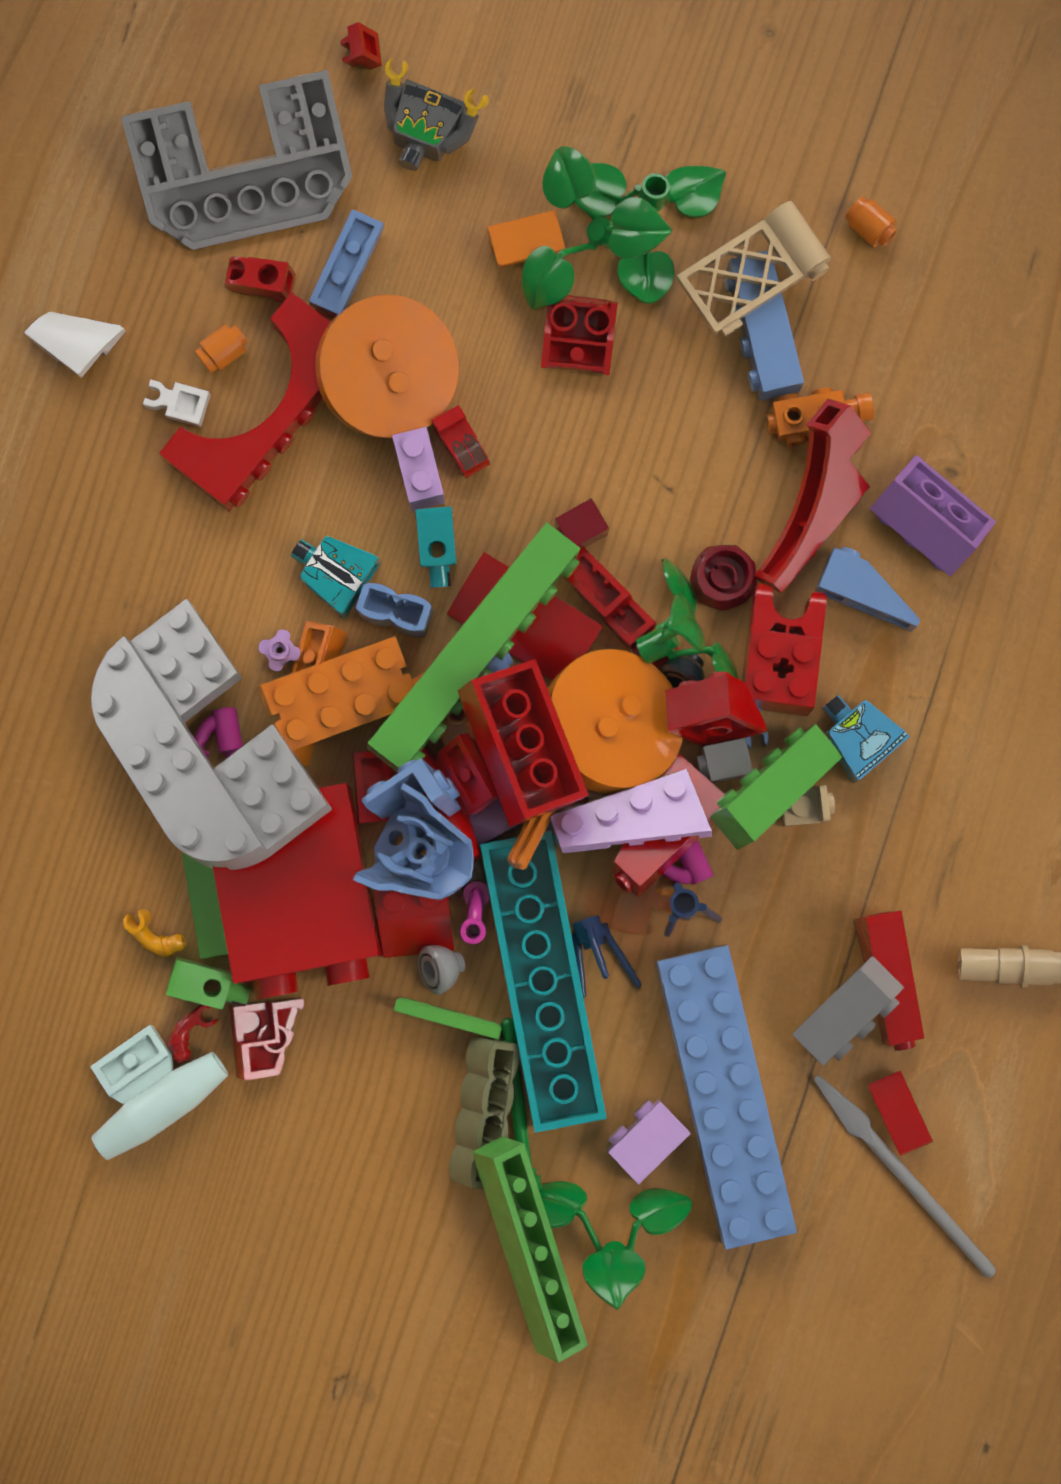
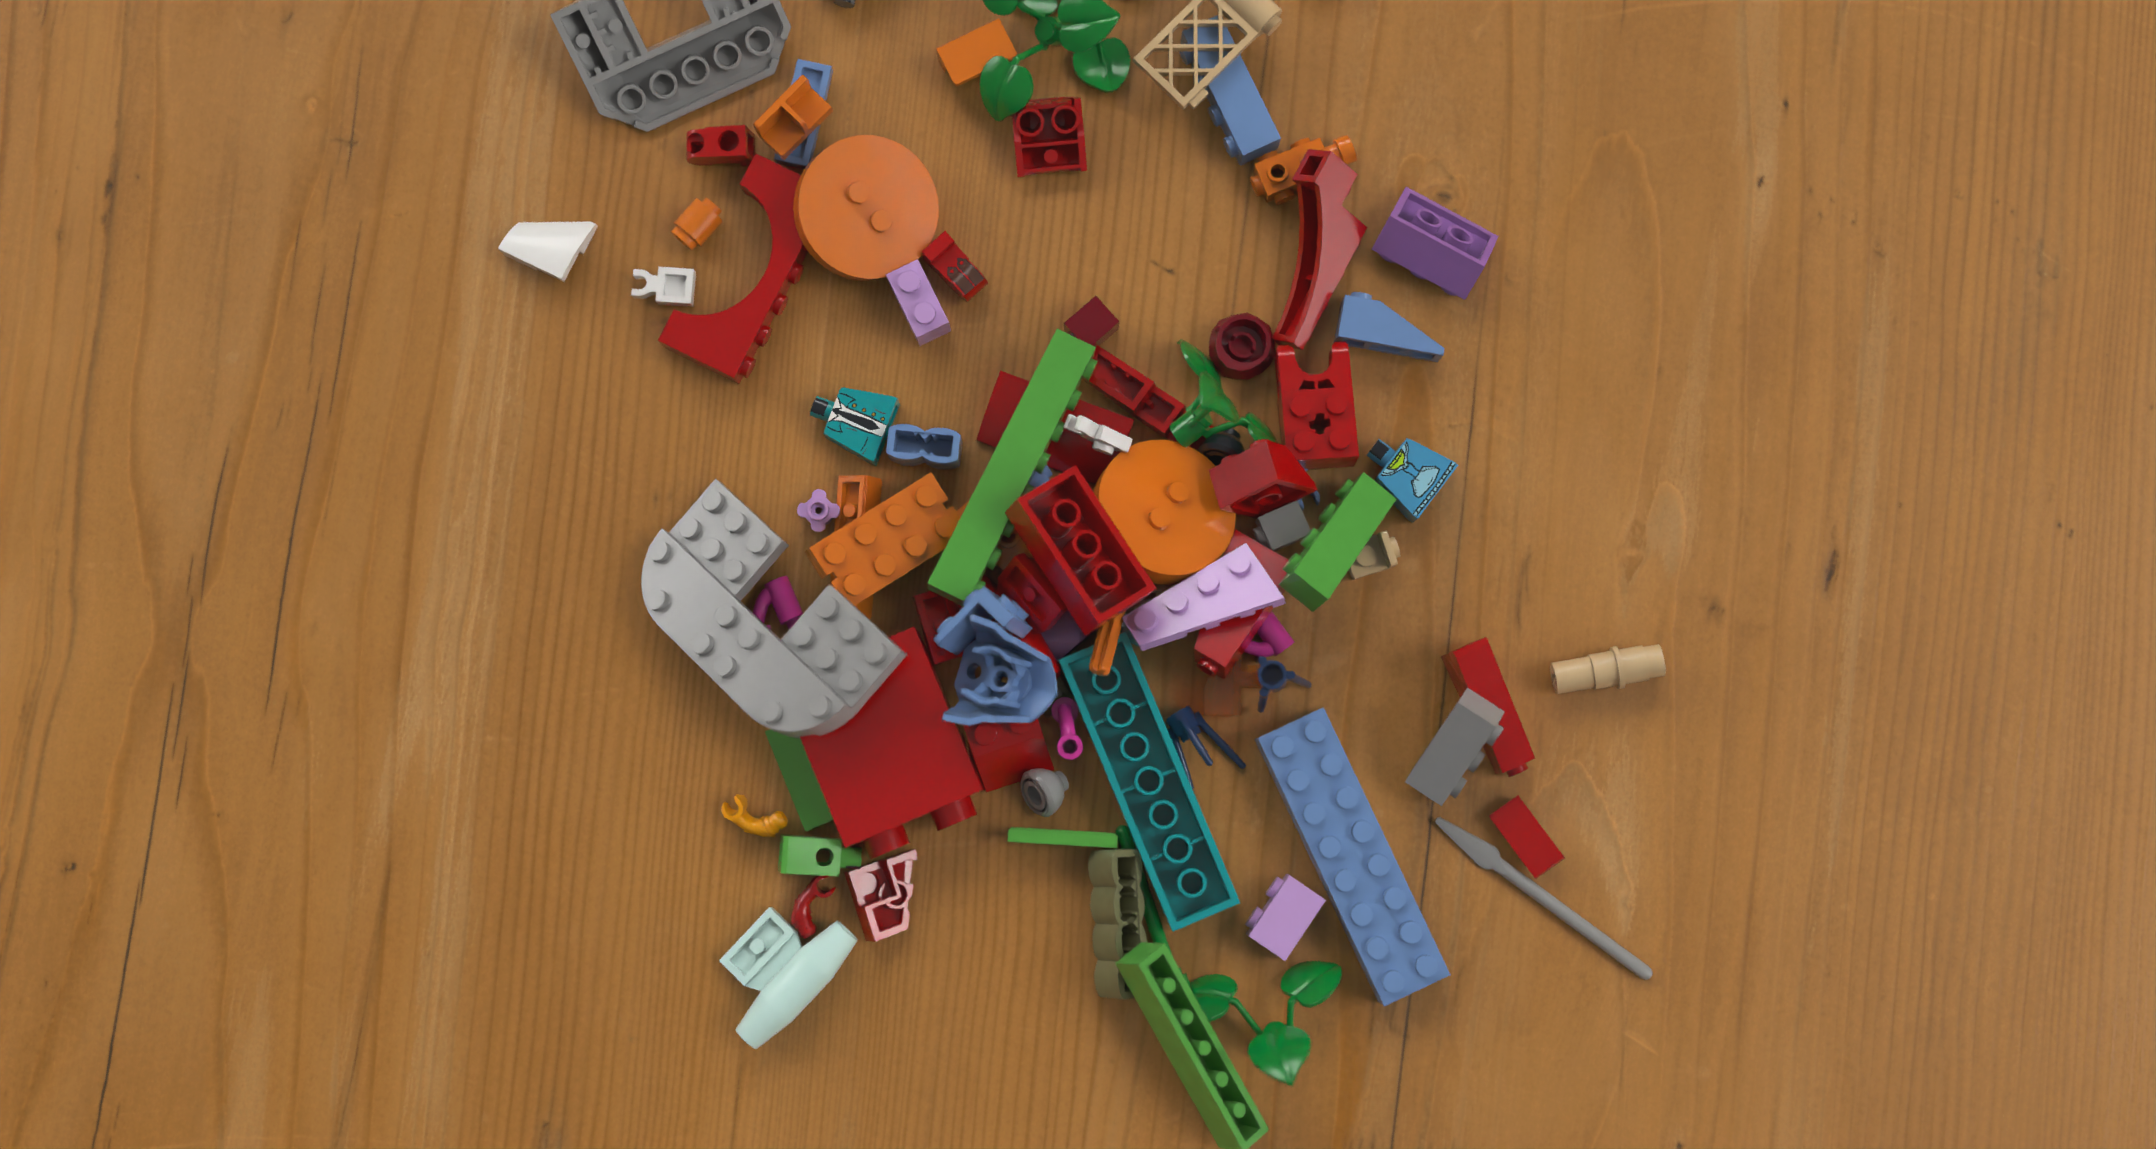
camera: 10 degrees left, 0 degrees up
teal torso [416,506,457,588] -> none
none -> orange panel [753,75,833,160]
none -> white plate [1063,414,1133,455]

